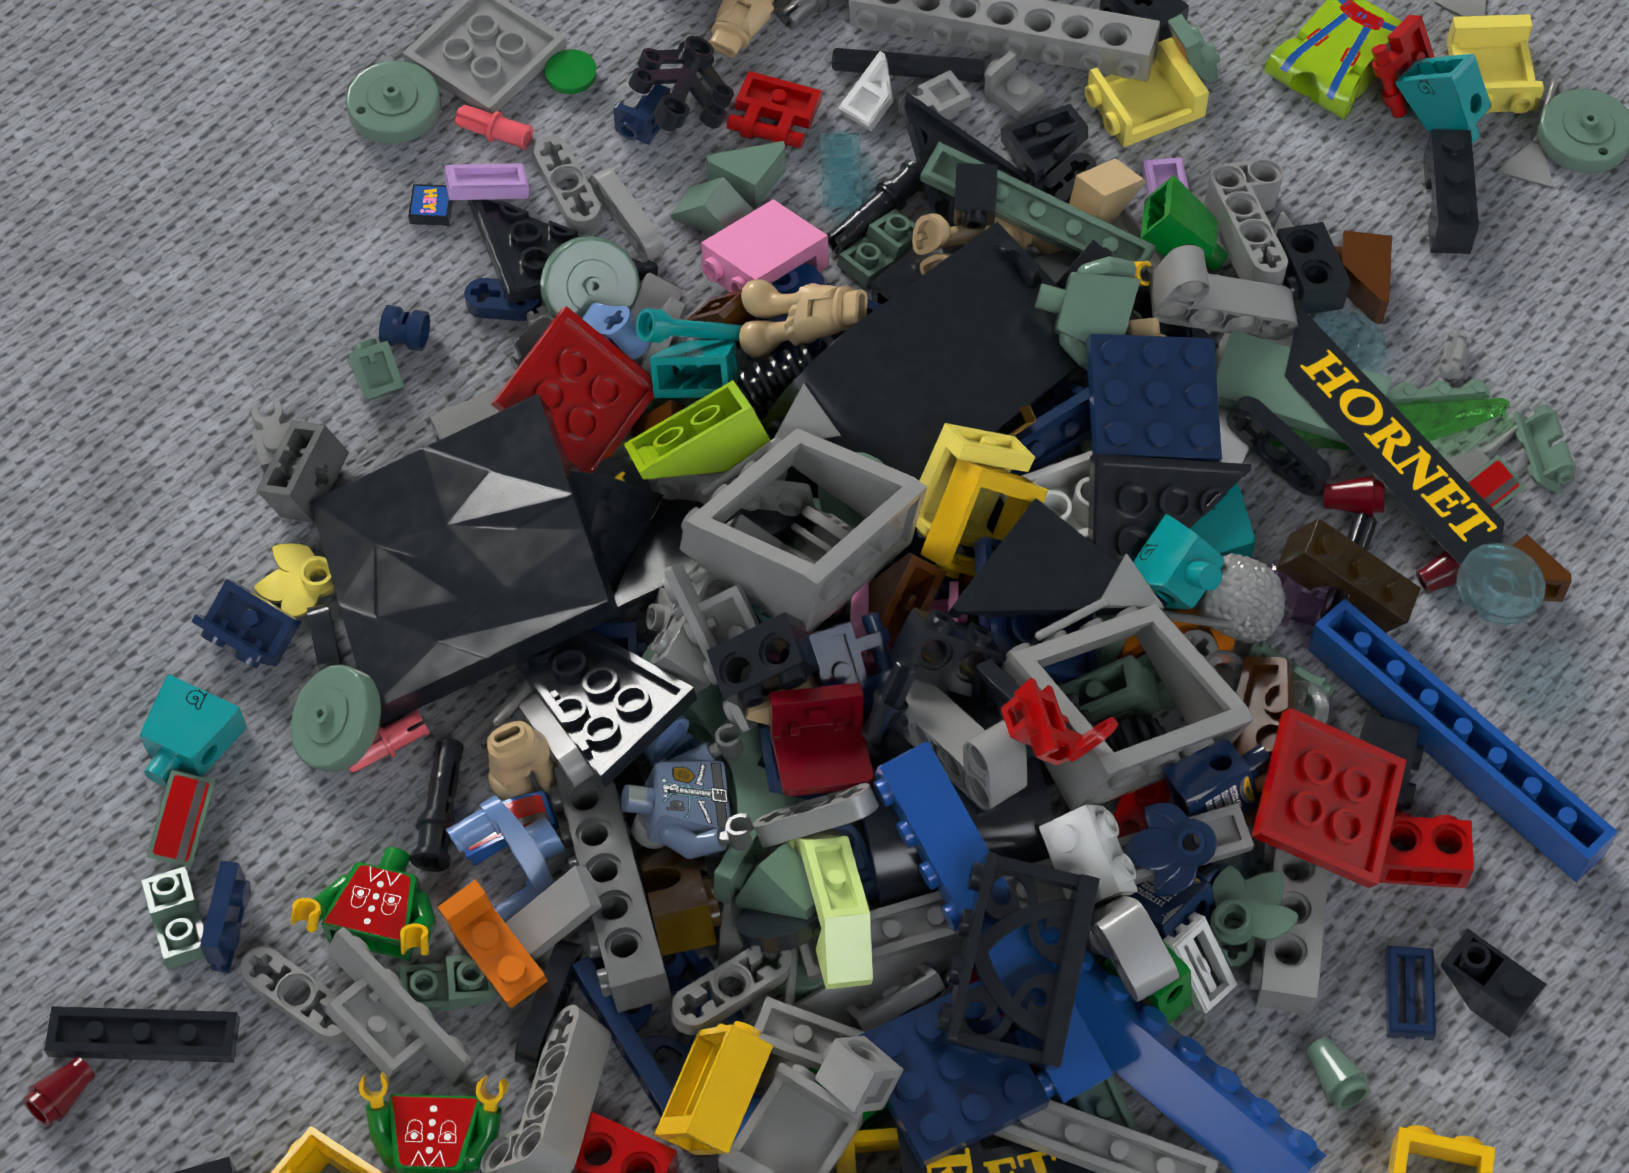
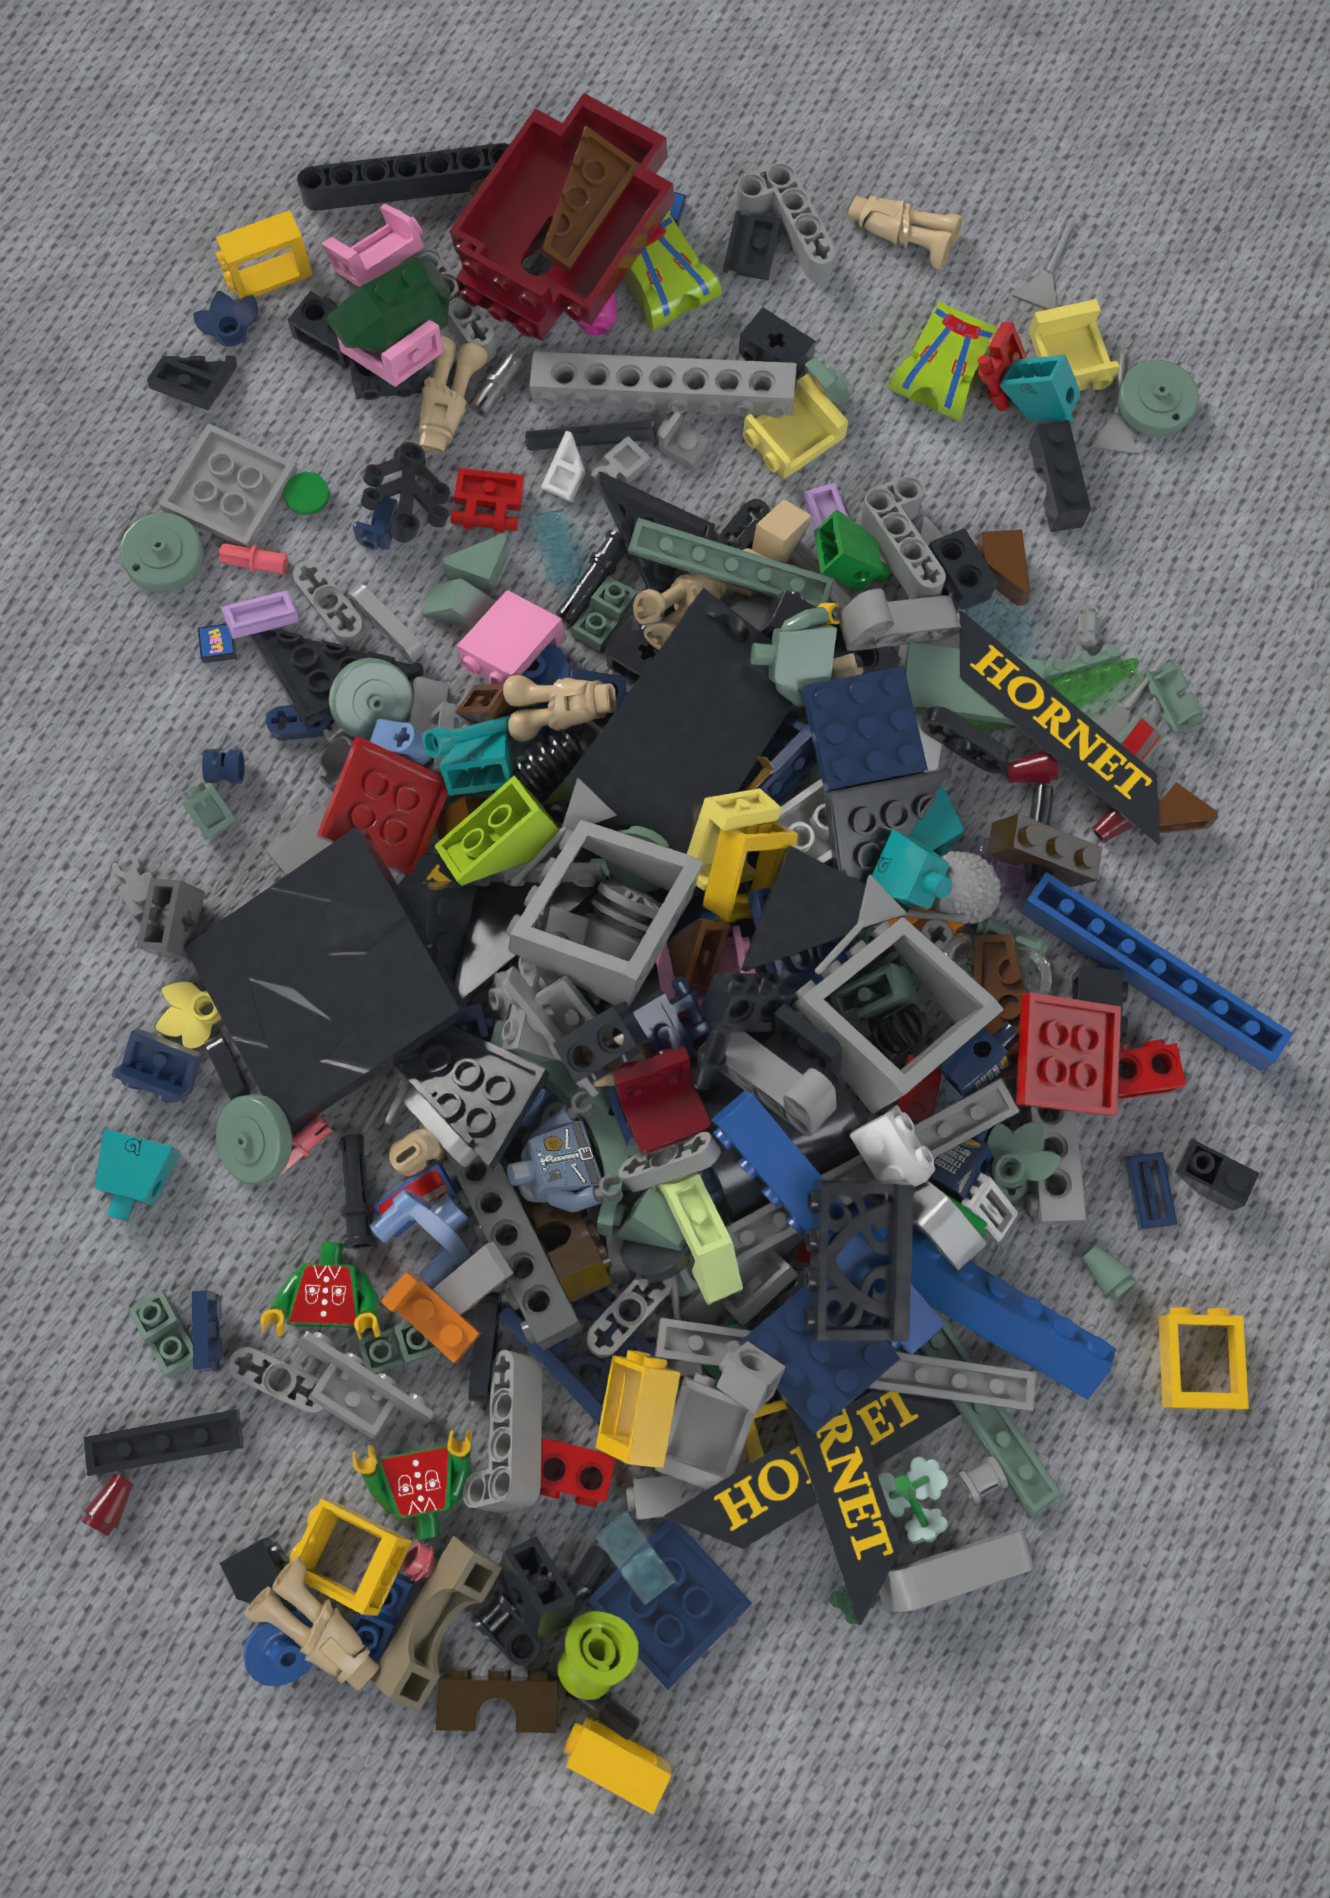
camera: 15 degrees left, 15 degrees up
slope [147,770,216,868] -> none
black brick [954,163,998,230] -> none
black wing [1000,104,1089,185] -> none
red piece [1001,678,1118,766] -> none
dark blue plate [1124,803,1217,897] -> none
clear light blue tile [1456,543,1546,625] -> none

